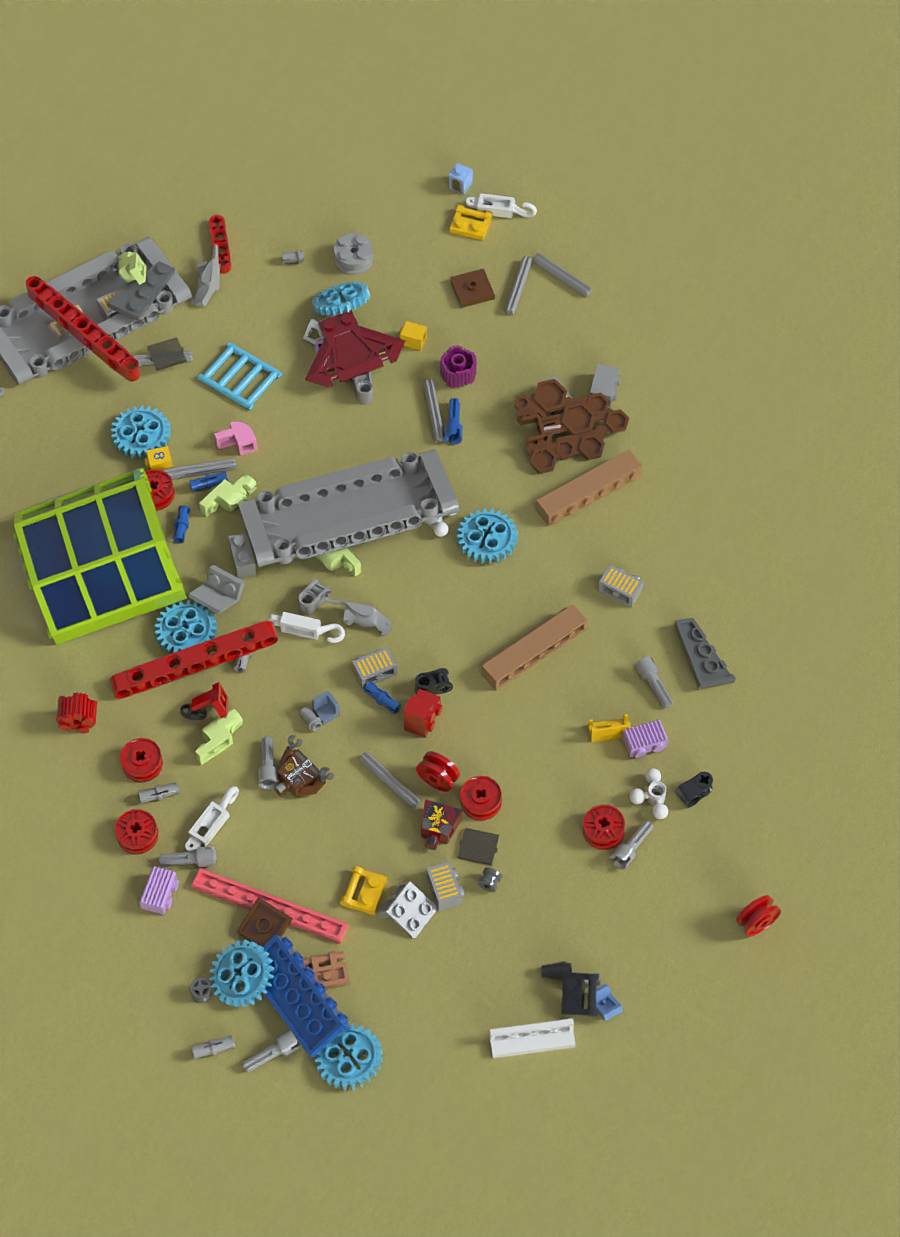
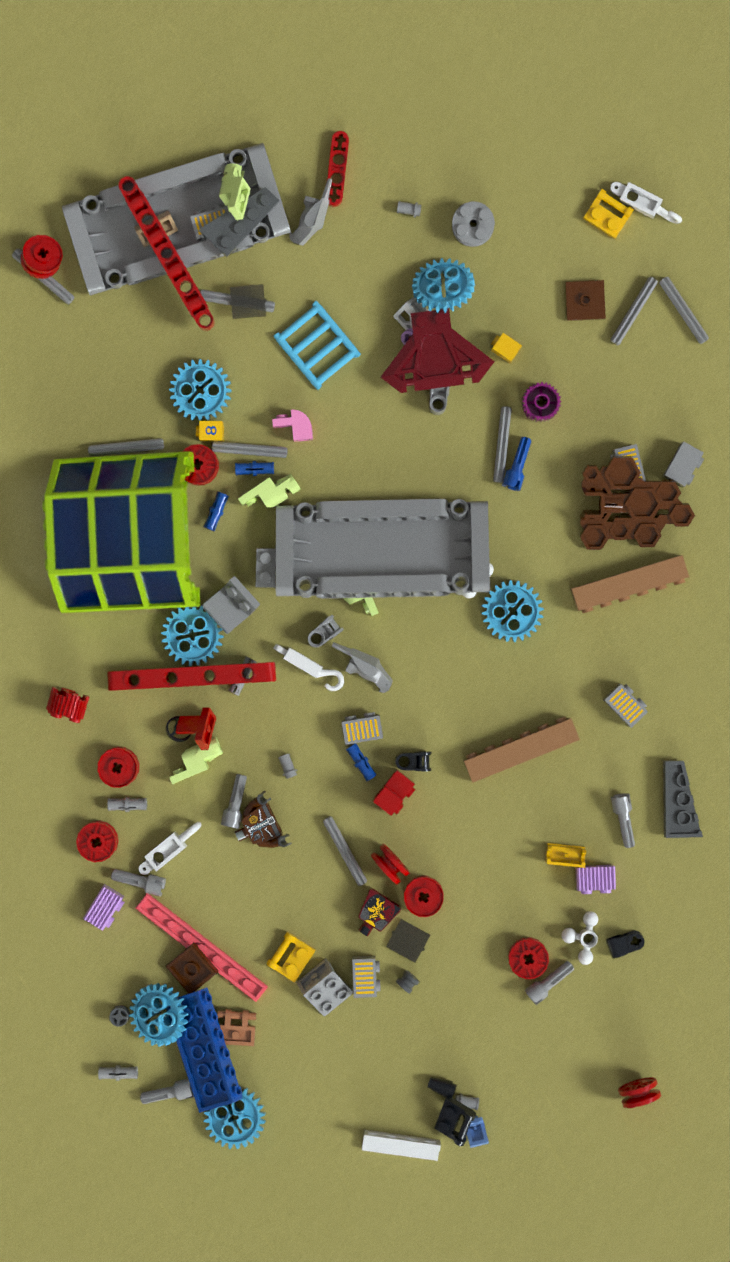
camera: 15 degrees right, 30 degrees up
sand blue panel [312,691,340,725] -> none
light blue brick [449,163,473,195] -> none

